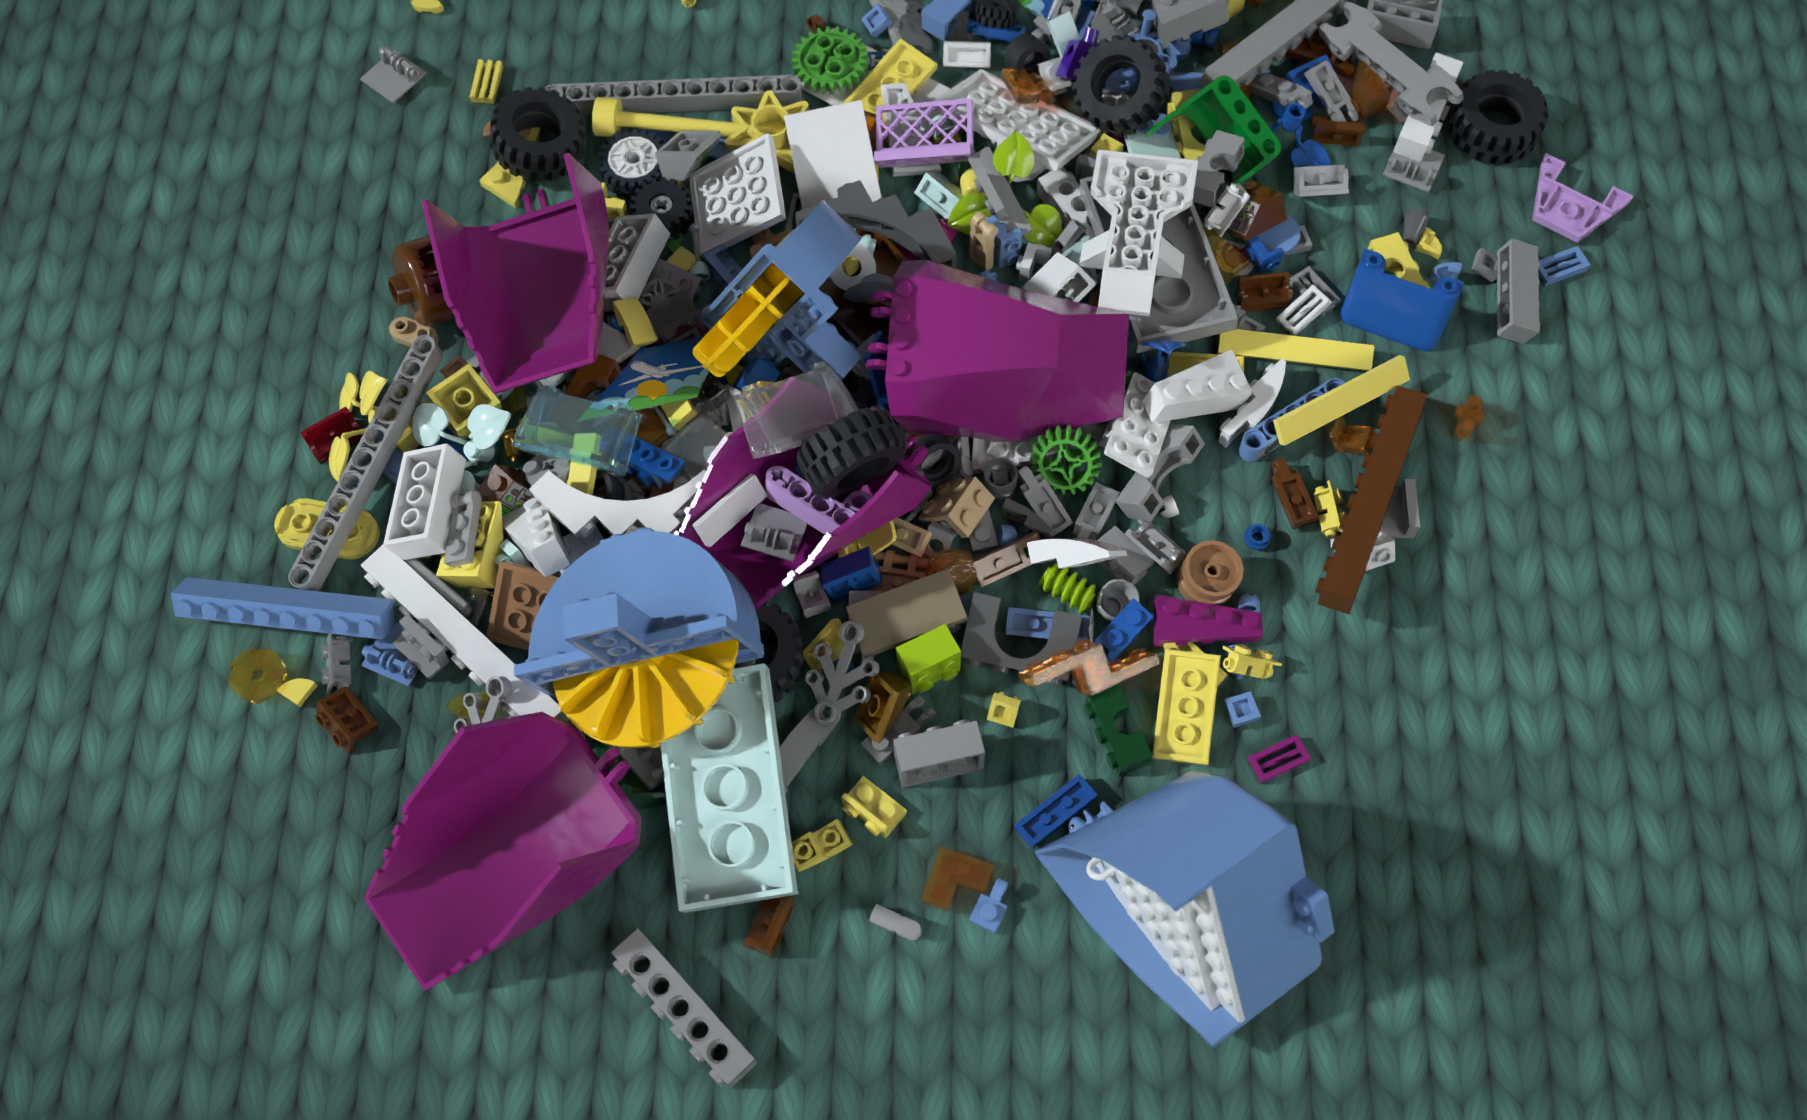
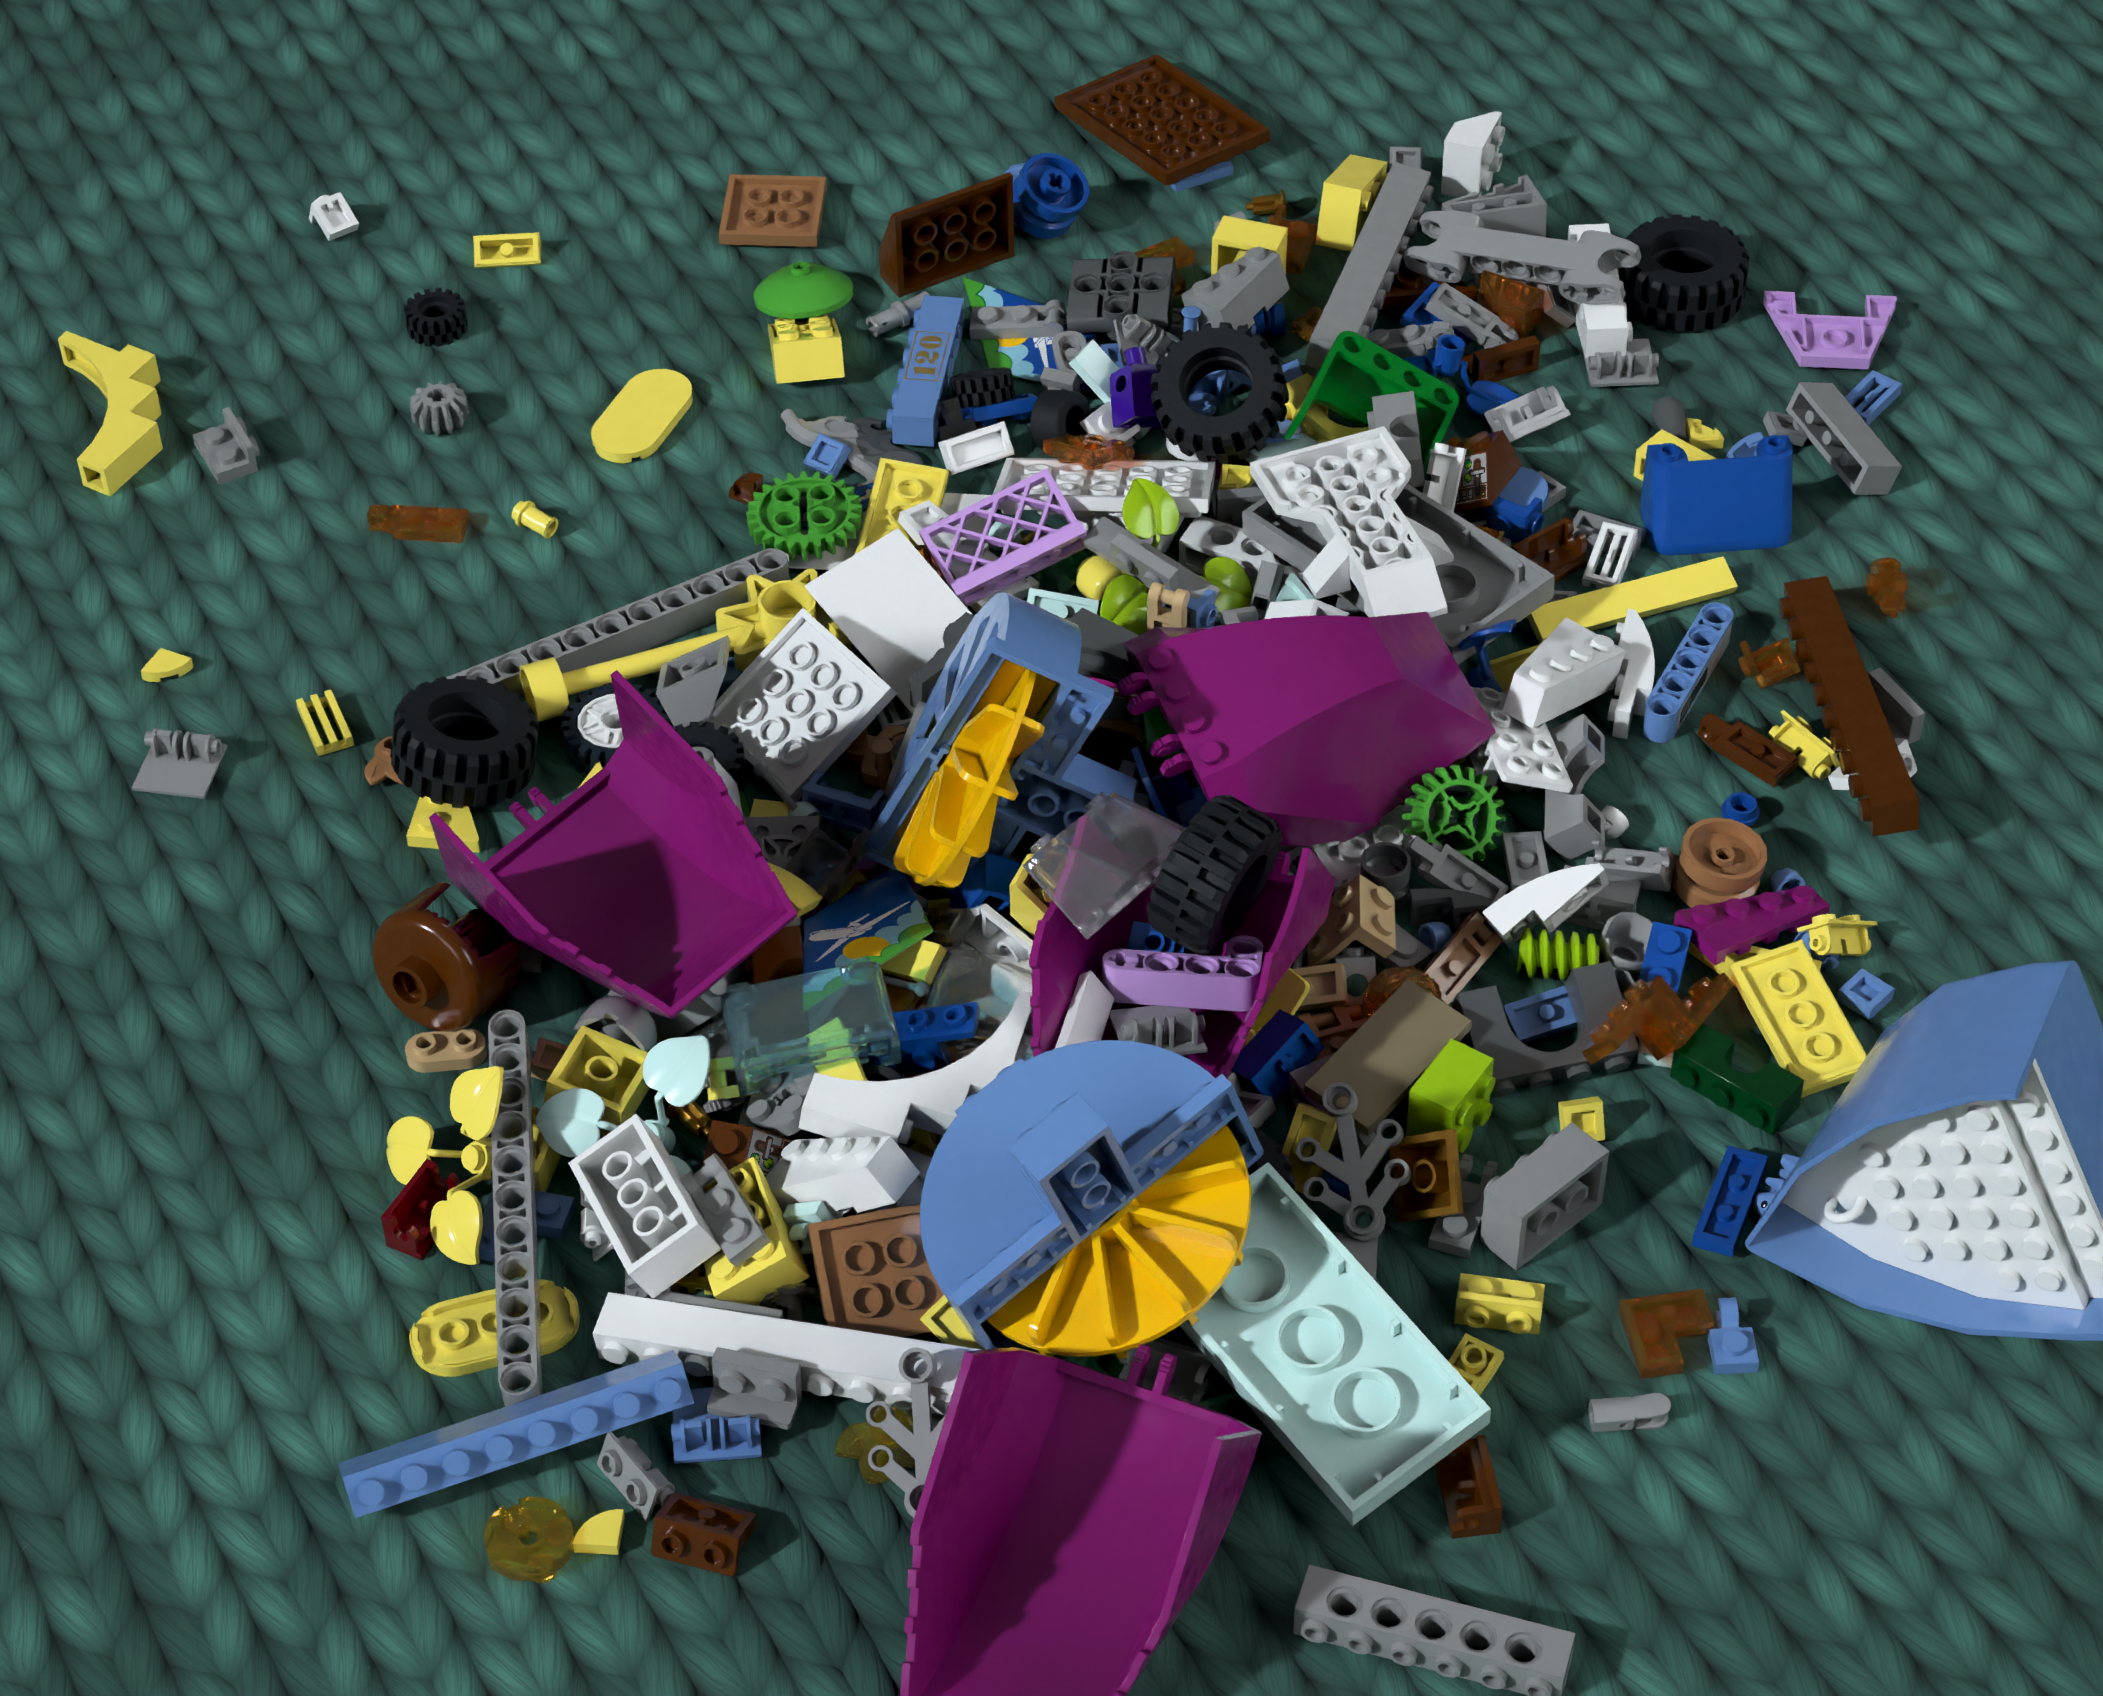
camera: 30 degrees left, 20 degrees down
light yellow tile [1273,355,1410,446] -> none

